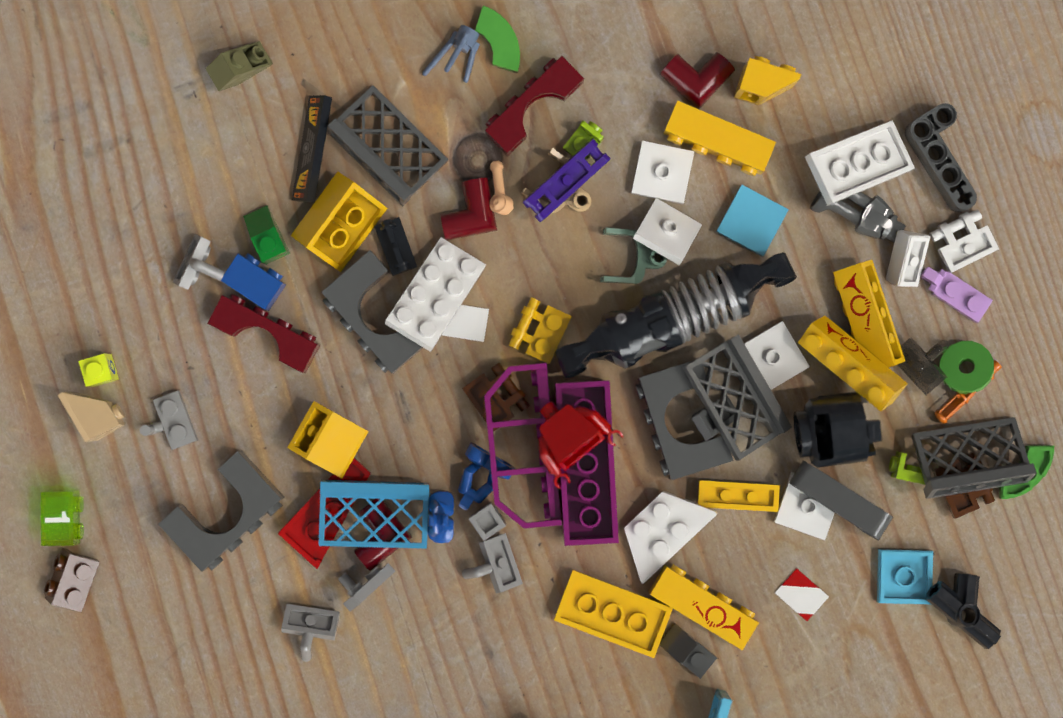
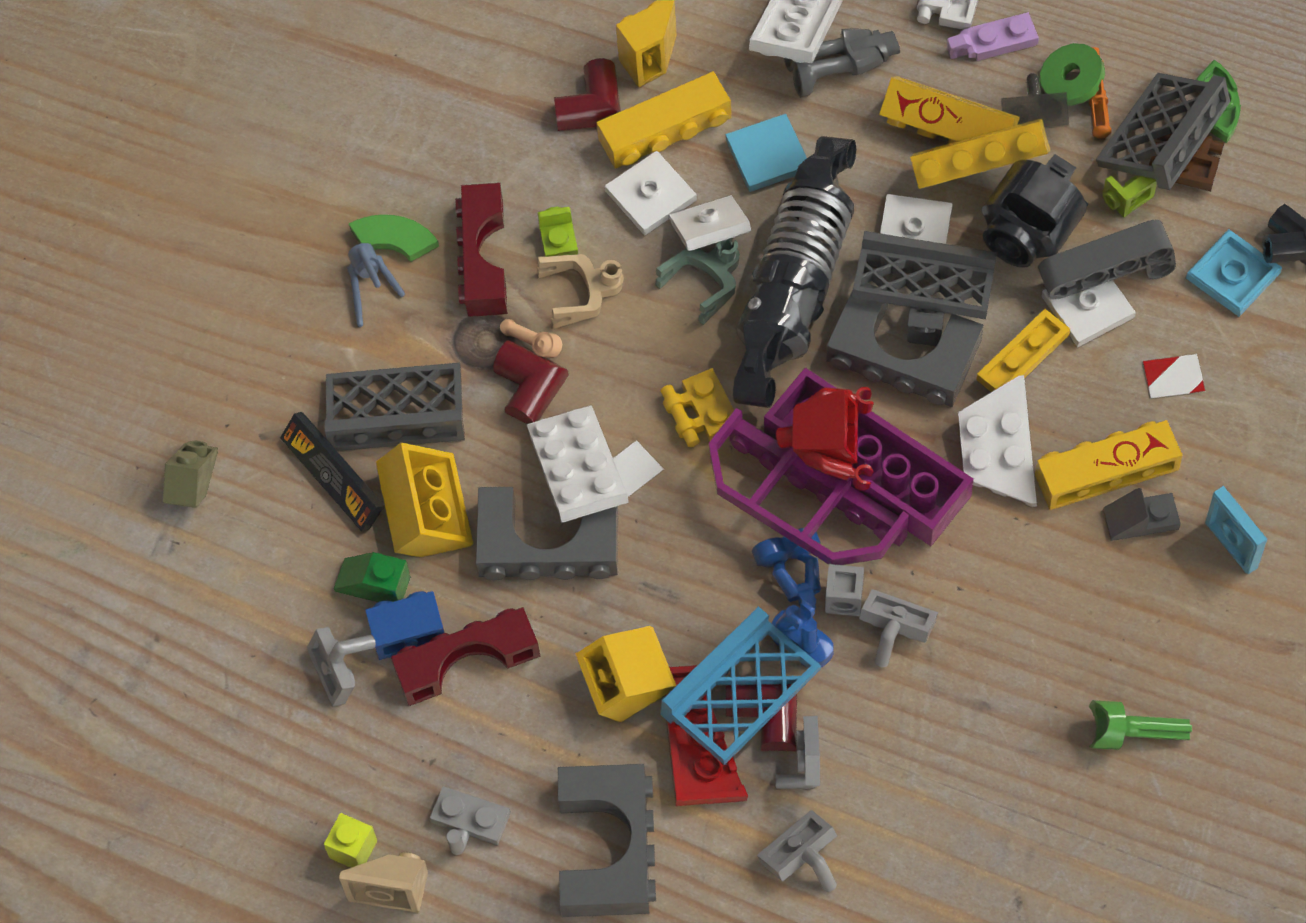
camera: 40 degrees left, 25 degrees down
black hinge [374,217,417,276] -> none
reddish brown plate [462,363,530,432] -> none
dark purple plate [522,138,611,222] -> none
yellow plate [554,569,673,658] -> none
white slope [886,230,930,287] -> none

